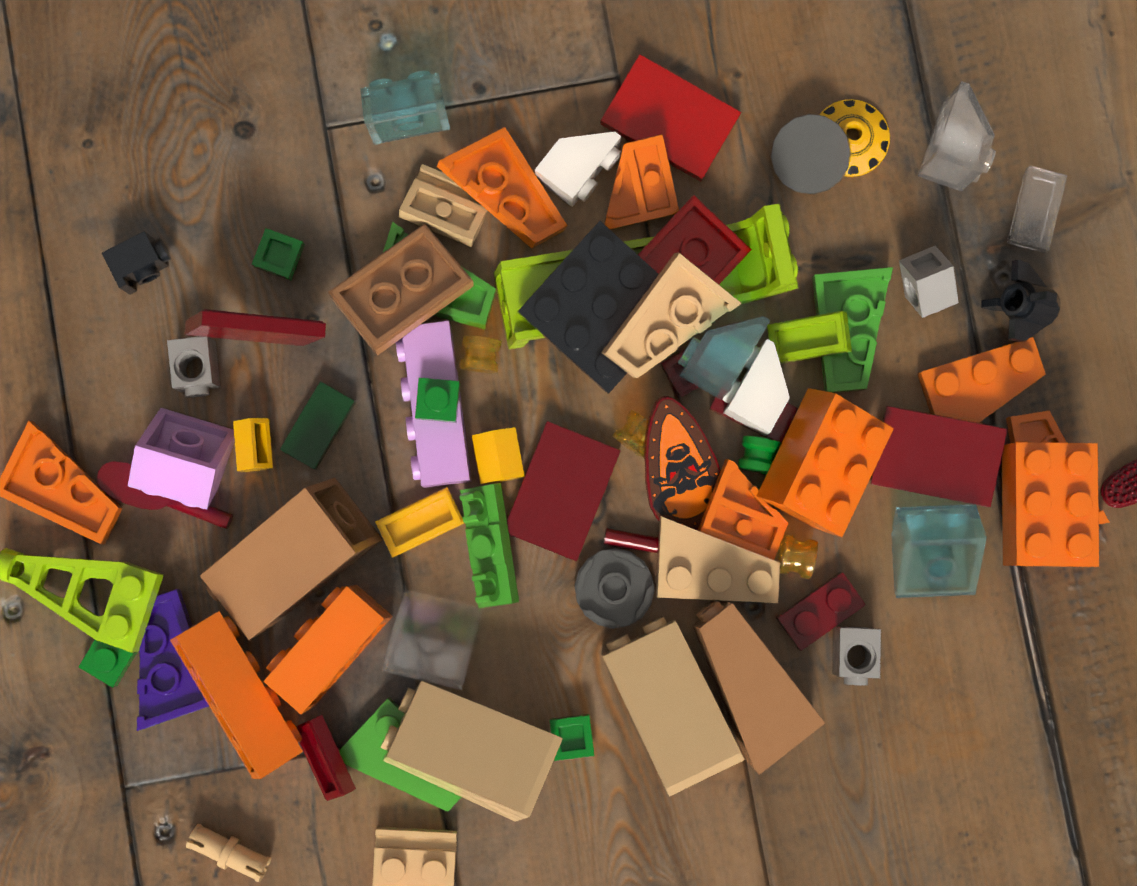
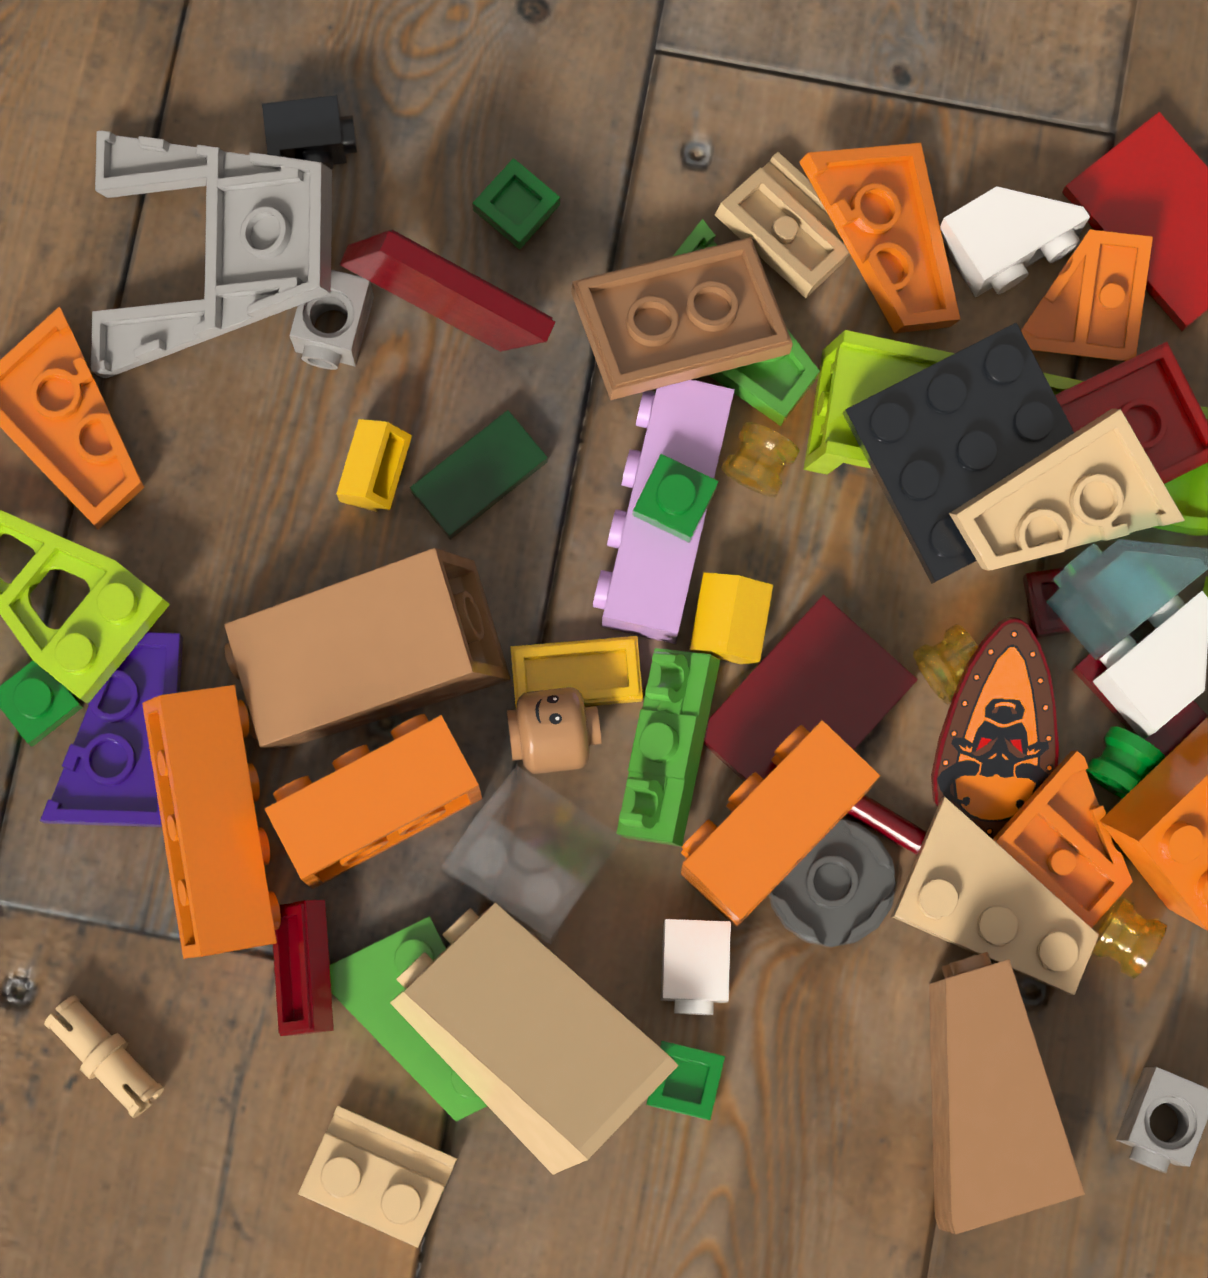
camera: 20 degrees right, 5 degrees down
dark red piece [97,461,233,529] -> none
lavender slope [128,408,235,510] -> none
clear light blue slope [360,71,450,145] -> none
tan slope [602,617,745,797] -> none
dark red plate [776,572,866,651] -> none
none -> light grey wing [91,131,332,378]
none -> medium nougat head [507,687,602,774]
none -> white brick [661,919,731,1015]
none -> orange brick [681,720,880,928]

